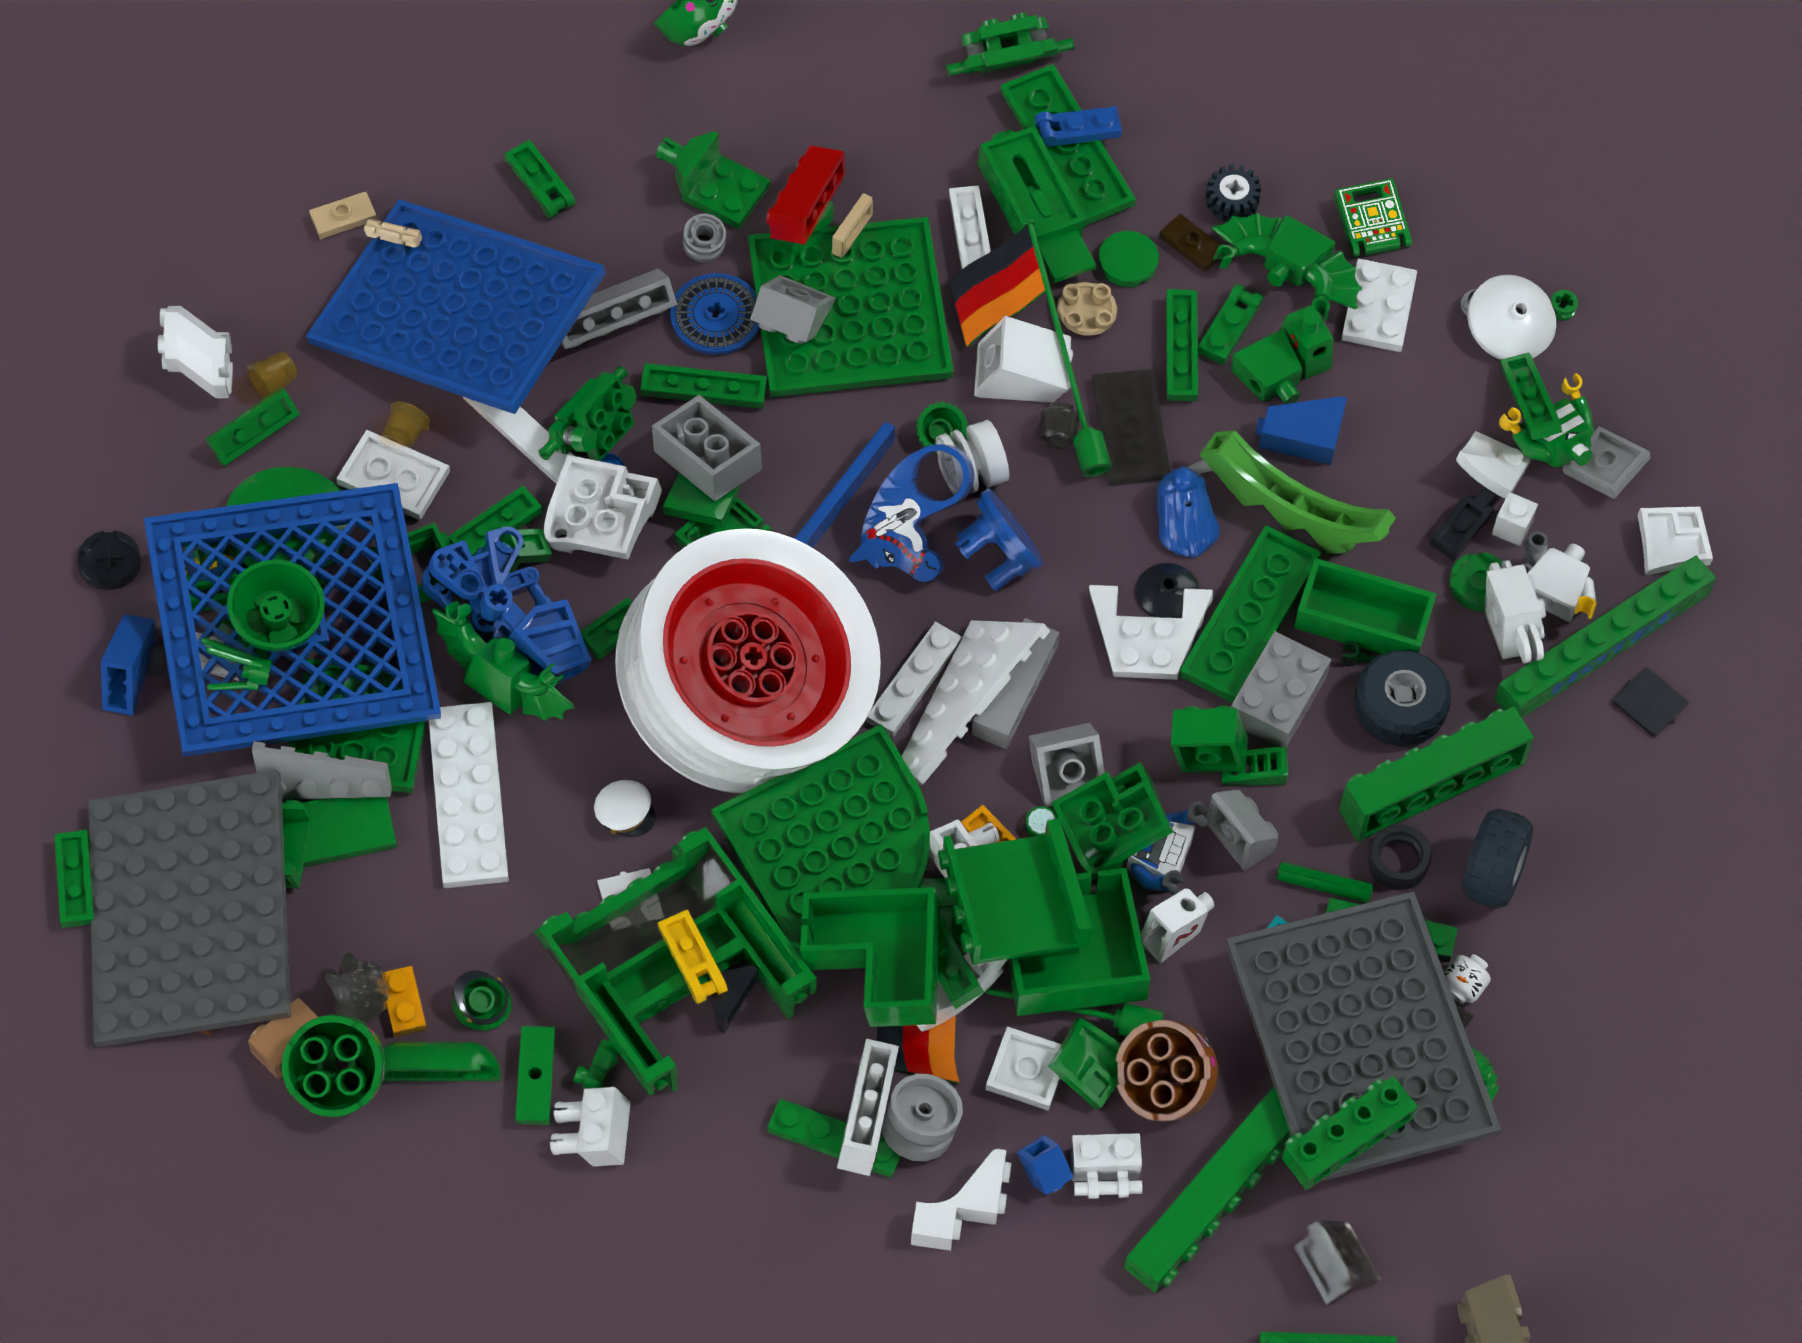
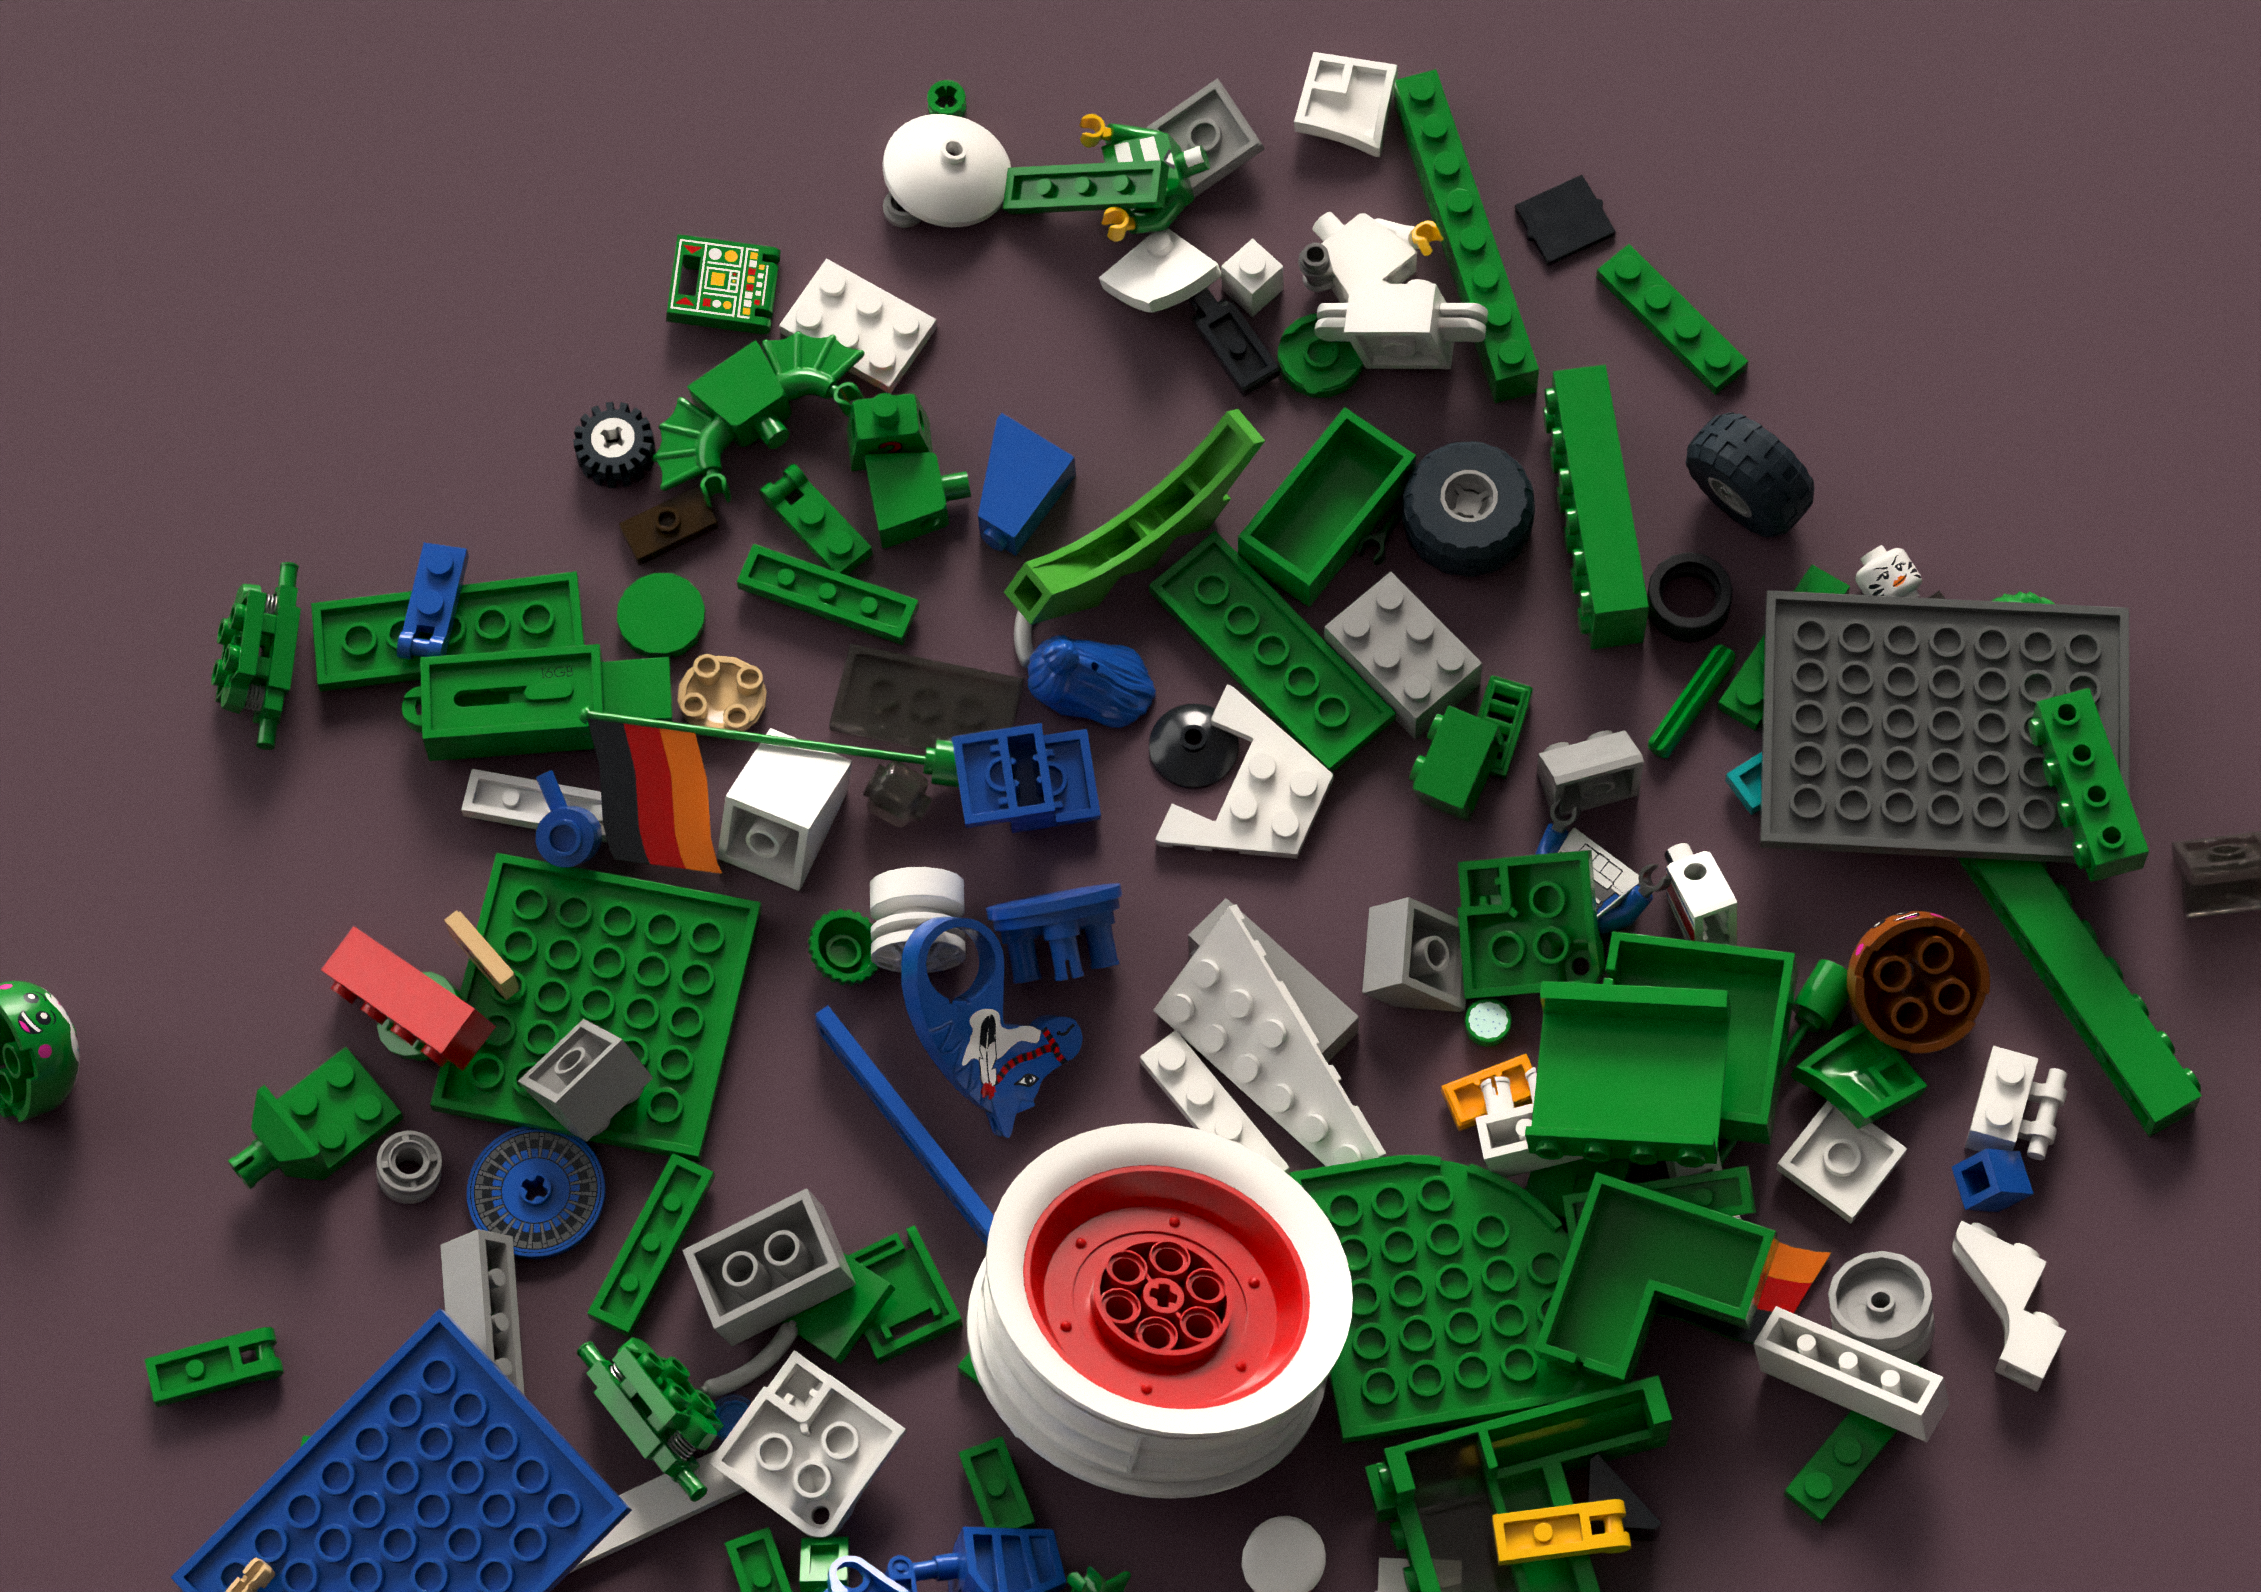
camera: 65 degrees left, 5 degrees up
none -> blue piece [535,770,602,867]
none -> light grey piece [700,1320,798,1398]
none -> blue bracket [952,723,1101,833]
none -> green plate [1596,244,1749,395]

